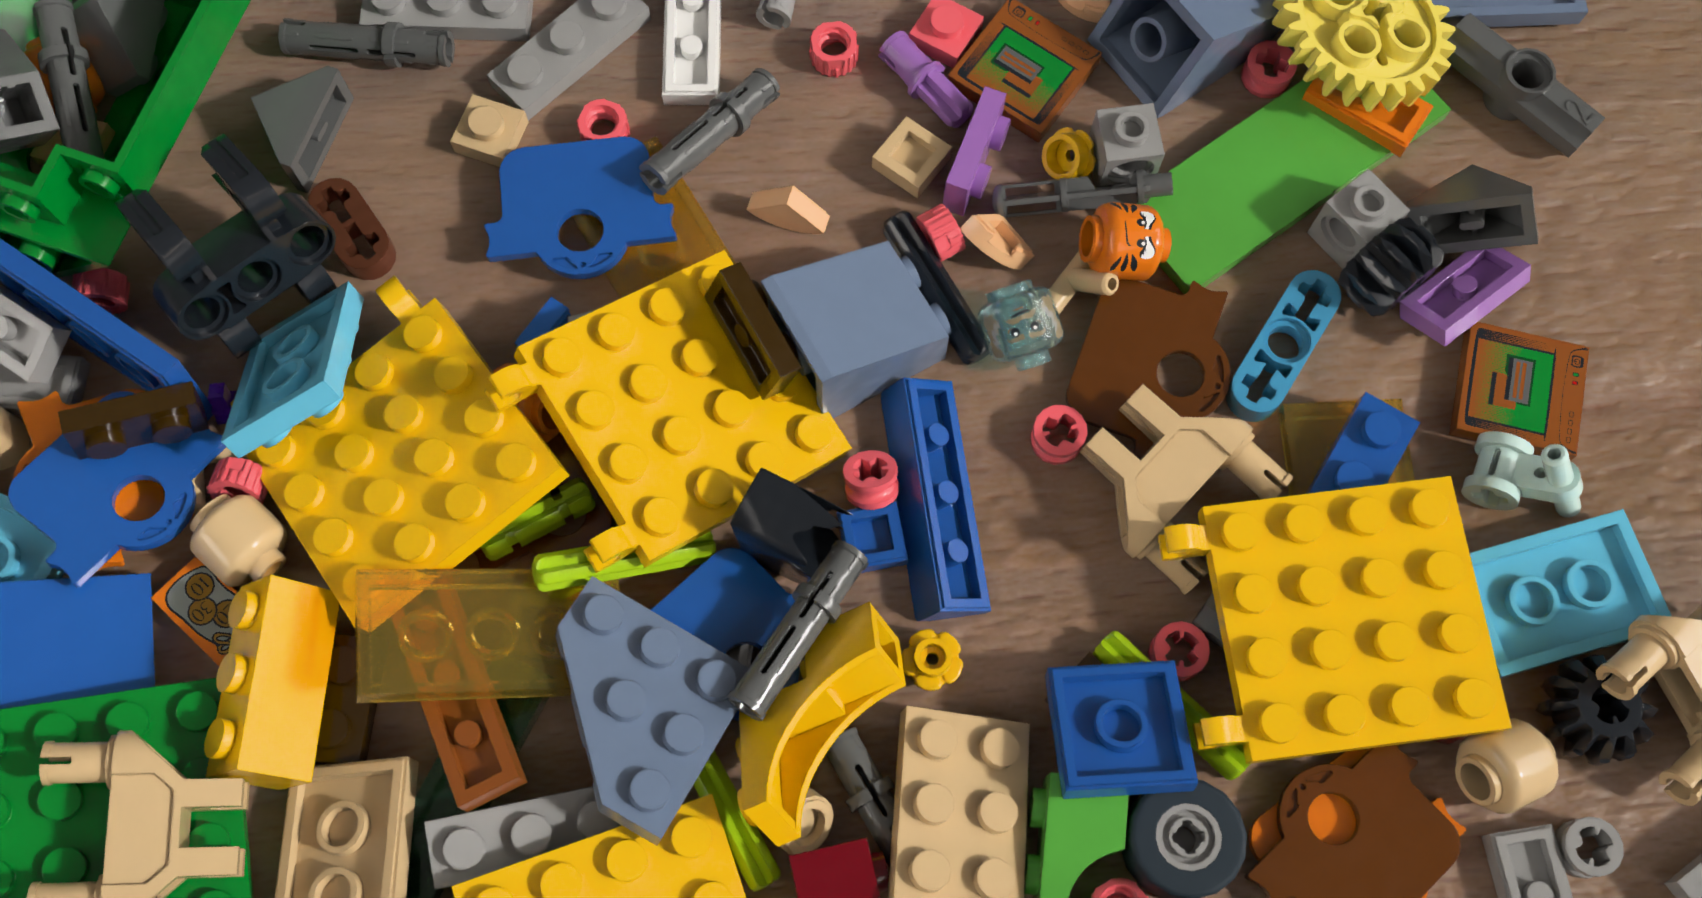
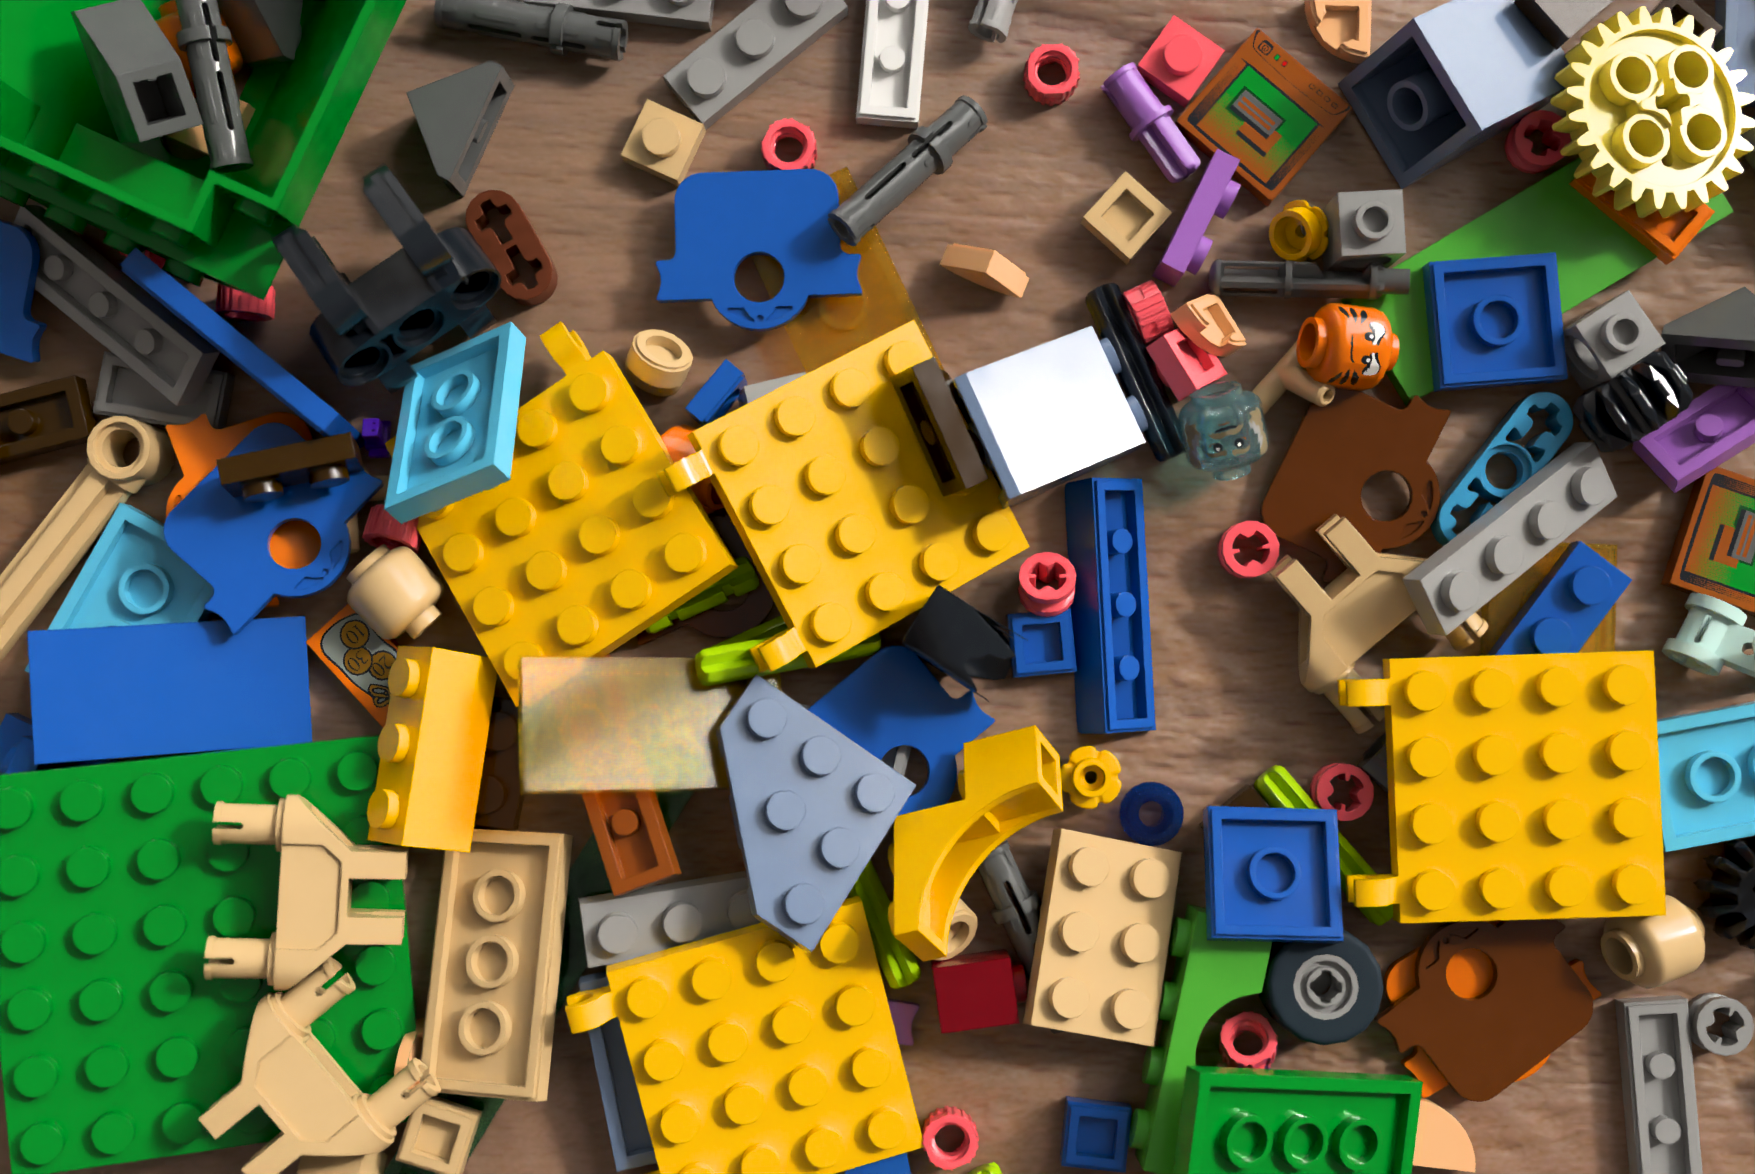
camera: 10 degrees right, 15 degrees up
dark grey pin [727,540,869,721] -> none
none -> tan tile [624,329,693,397]
none -> clear blue plate [1119,782,1184,846]
none -> coral plate [1146,328,1228,402]
none -> light grey plate [1402,442,1617,636]
none -> blue tile [1422,252,1568,392]

